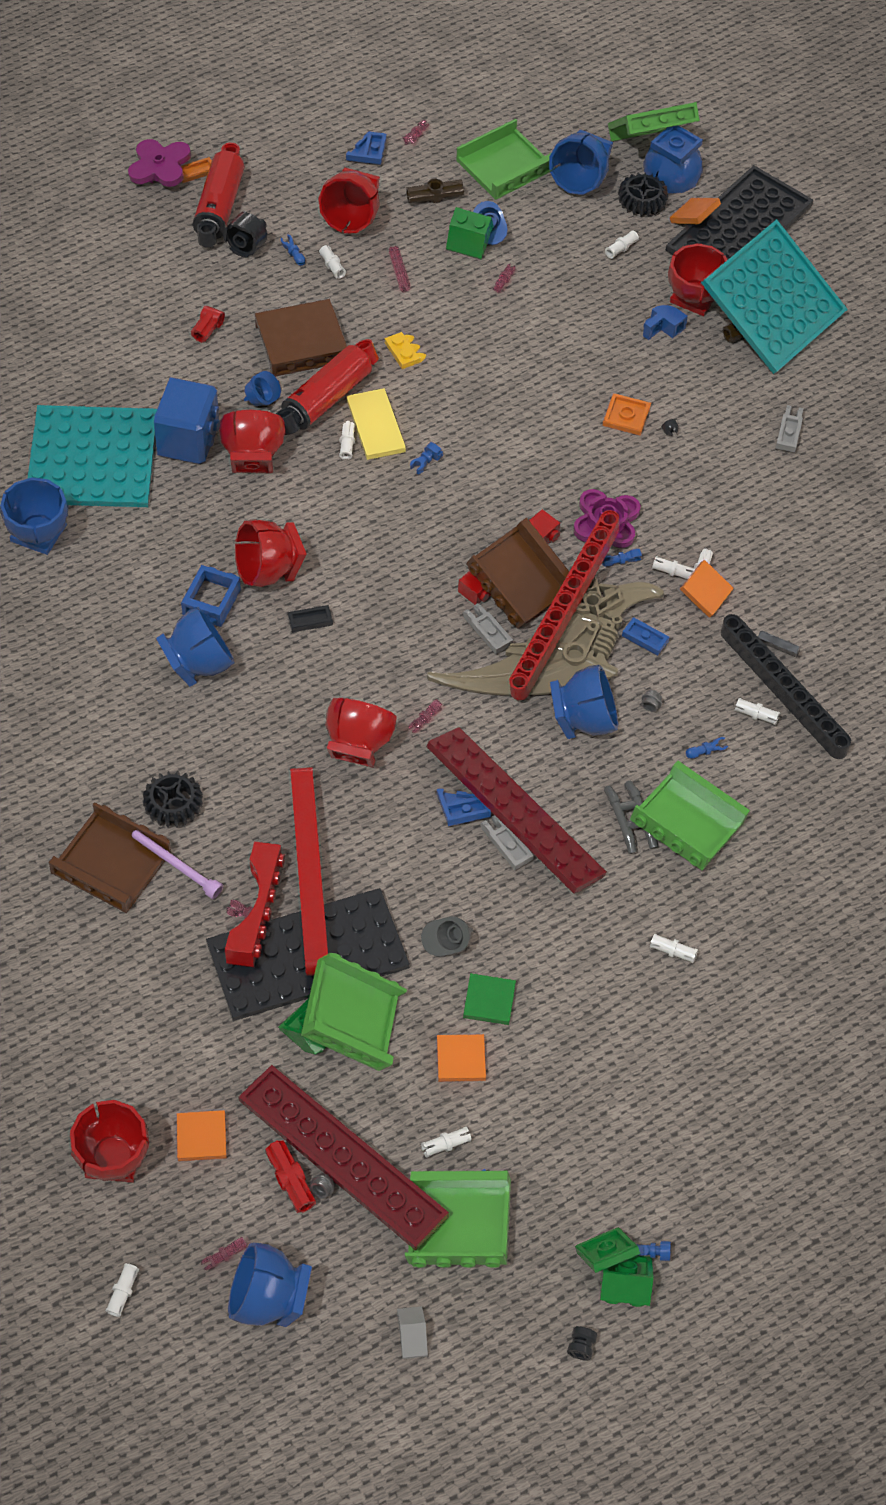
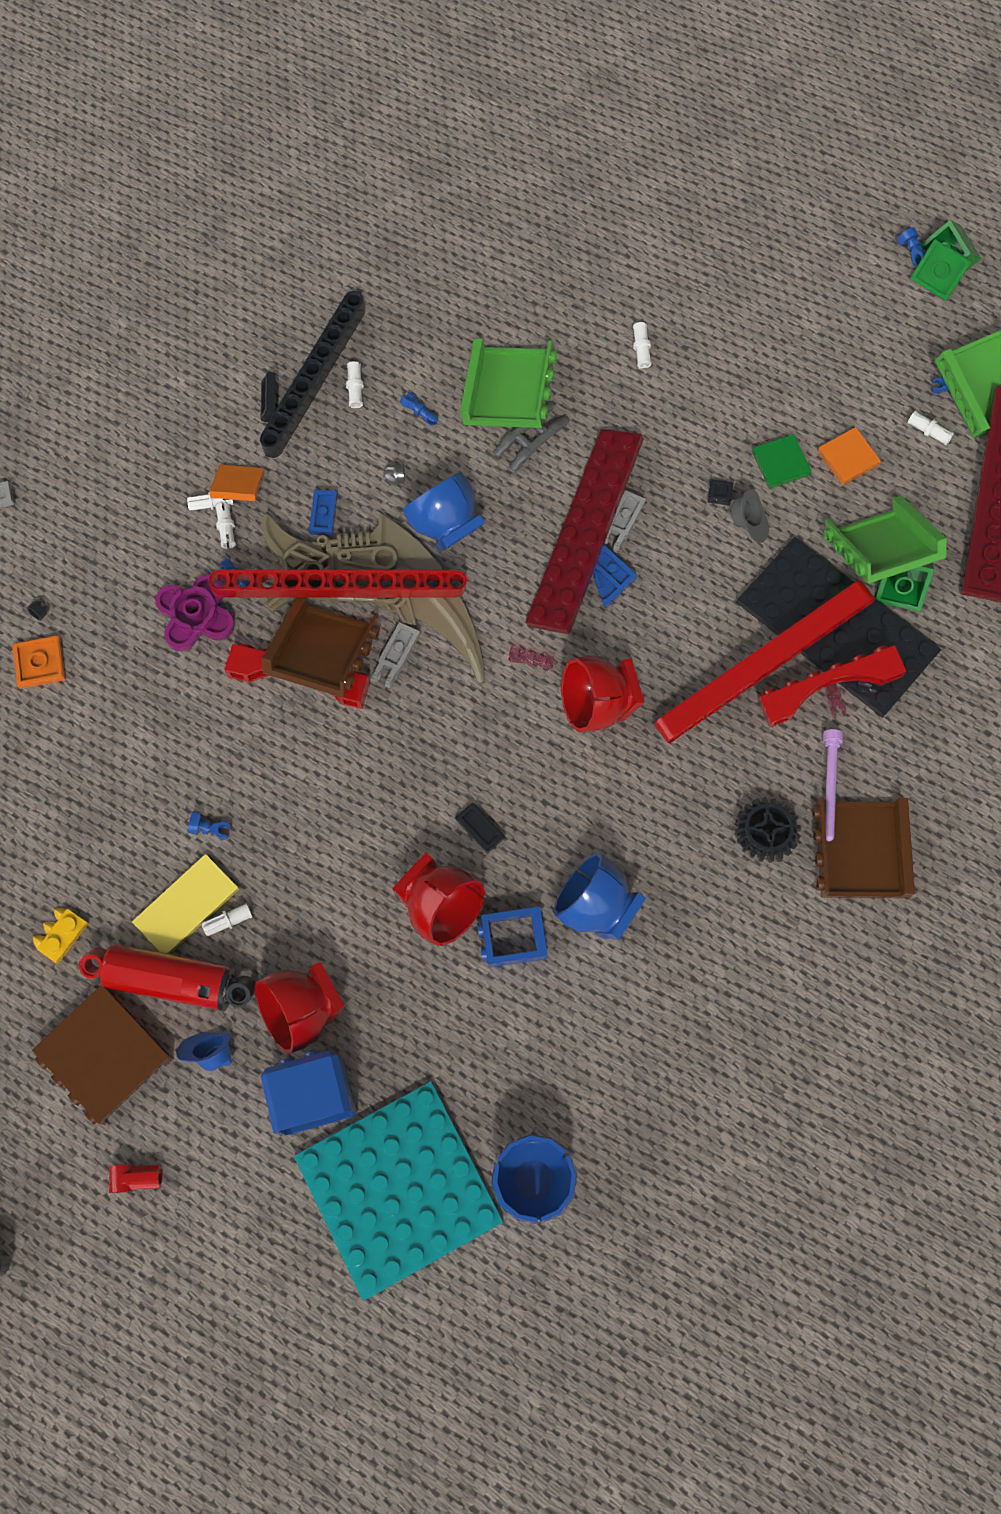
camera: 115 degrees left, 15 degrees up
none -> black tile [707,479,733,506]

